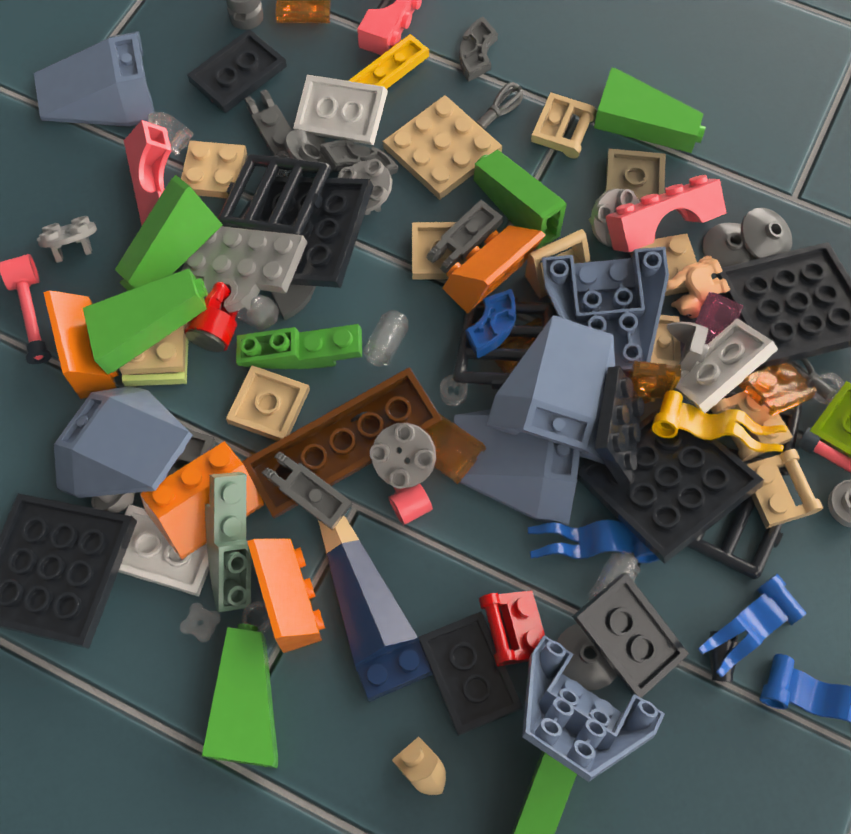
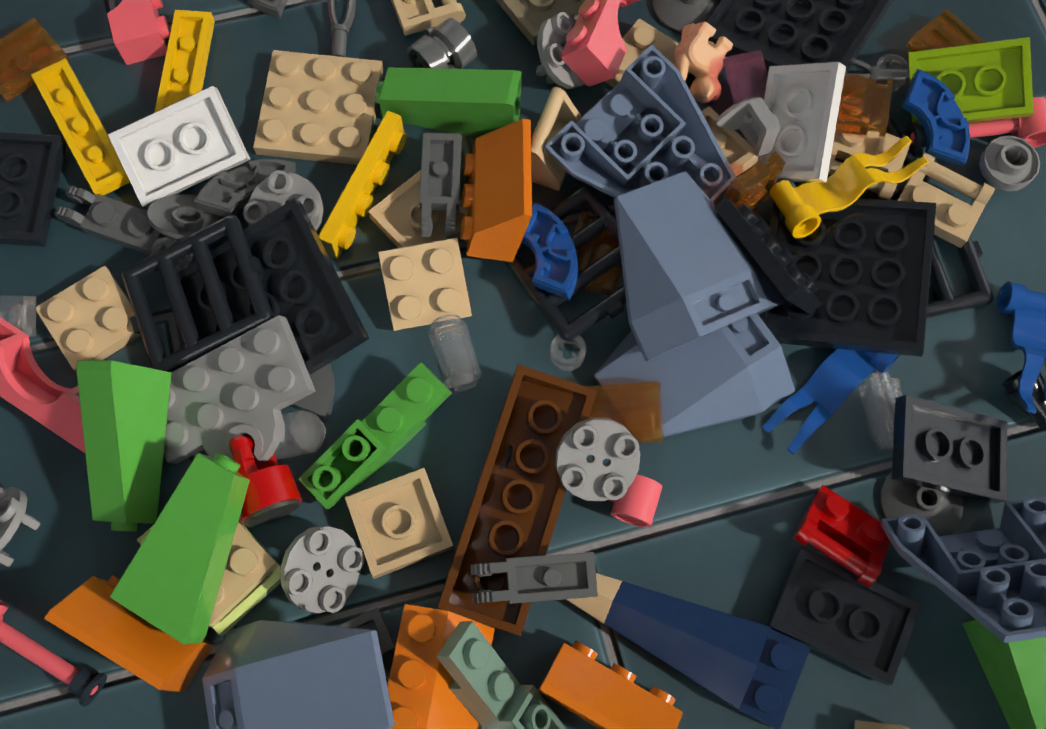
camera: 45 degrees left, 5 degrees up
none -> yellow plate [31,58,130,196]
none -> light grey plate [280,525,365,613]
none -> yellow plate [319,111,407,260]
none -> tan plate [378,238,472,331]
none -> dark grey wheel [407,18,477,69]
none -> blue tile [901,69,970,167]

